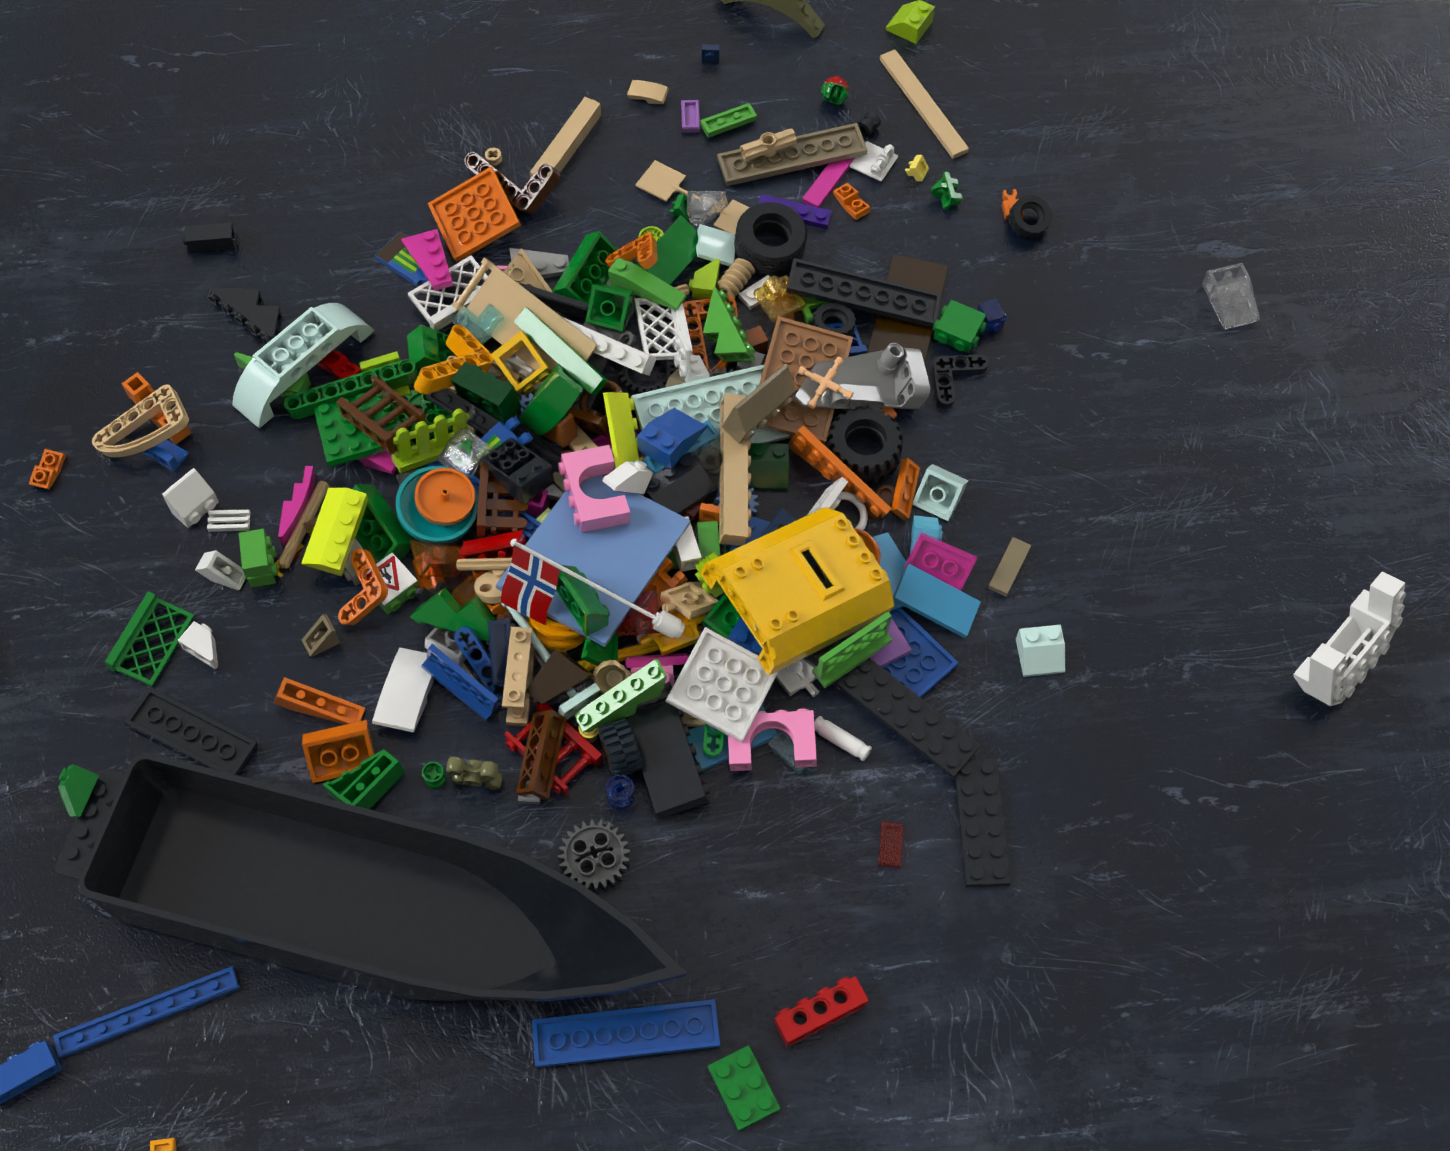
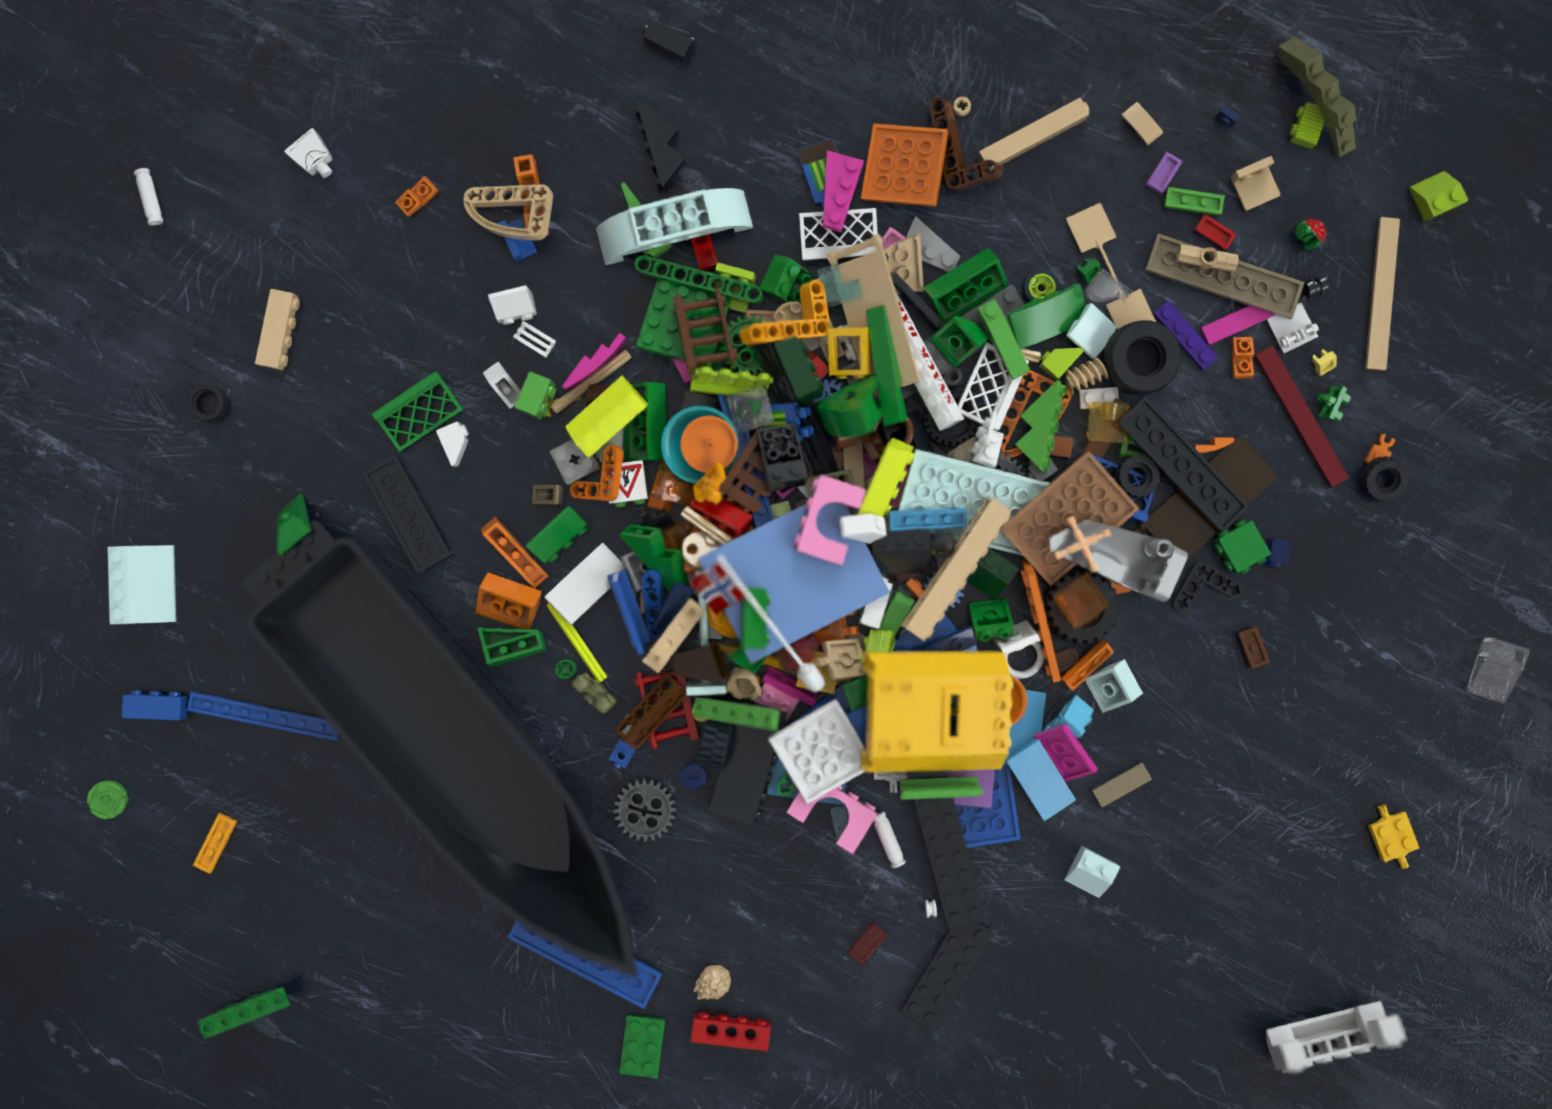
camera: 35 degrees right, 25 degrees up
orange beam [605,233,658,269] -> none
blue slope [637,408,707,469] -> none
dark tan slope [722,364,796,443] -> none
none -> green slope [525,506,589,563]
none -> neon yellow axle [547,603,607,682]
none -> light grey brick [550,439,601,485]
none -> blue brick [609,738,636,769]
none -> light orange hinge [693,462,726,504]
none -> tan hair [693,965,731,1000]
none -> white bush [925,899,937,918]
none -> green plate [968,598,1014,642]
none -> clear orange slope [1053,573,1109,629]
none -> red tile [1194,214,1237,250]
none -> orange slope [1194,438,1234,454]
none -> tan bracket [1230,156,1280,211]
none -> reddish brown plate [1237,626,1270,669]
none -> dark red tile [1254,345,1349,488]
none -> lime brick [1289,102,1325,149]
none -> yellow plate [1368,804,1419,869]

